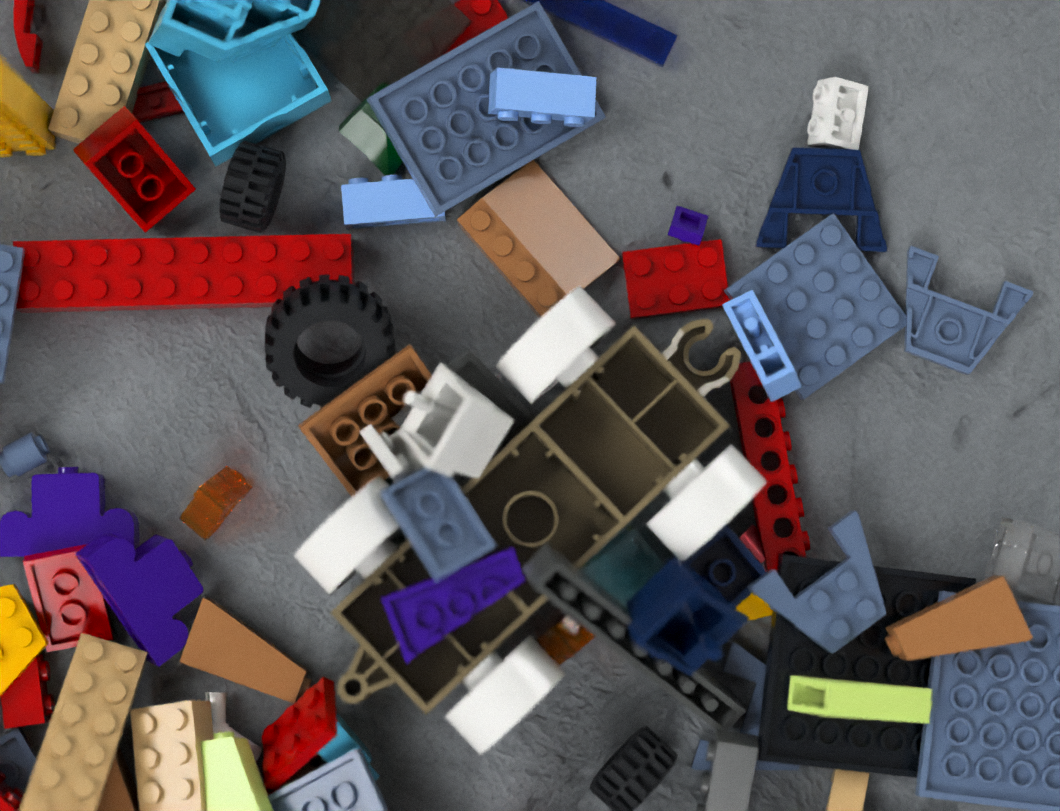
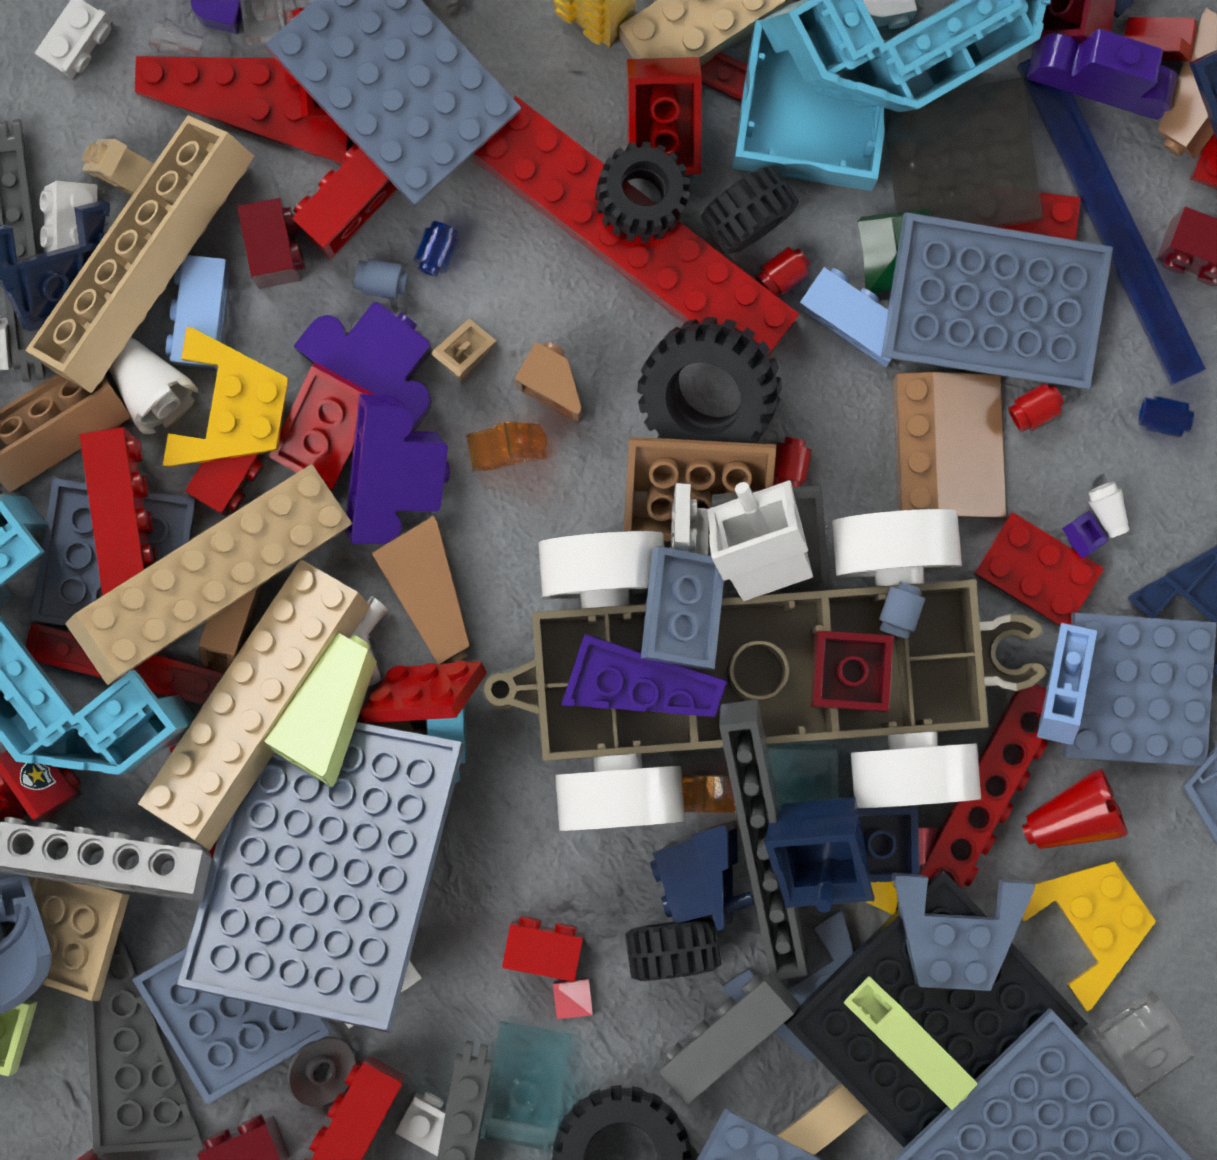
camera: 35 degrees right, 0 degrees up
light blue brick [488,68,597,127] -> none
medium nougat slope [886,575,1033,660] -> none
none -> clear blue brick [413,221,459,277]
none -> tan slope [432,319,497,384]
none -> medium nougat slope [514,341,582,423]
none -> black tyre [595,141,690,243]
none -> dark blue piece [650,820,755,931]
none -> red brick [756,247,810,296]
none -> red brick [773,437,812,487]
none -> dark red brick [810,630,894,712]
none -> sand blue brick [879,582,926,639]
none -> red brick [1008,383,1064,432]
none -> red cone [1022,768,1128,849]
none -> yellow wing [1022,861,1156,1012]
none -> white cone [1088,482,1130,538]
none -> clear blue brick [1138,395,1194,438]

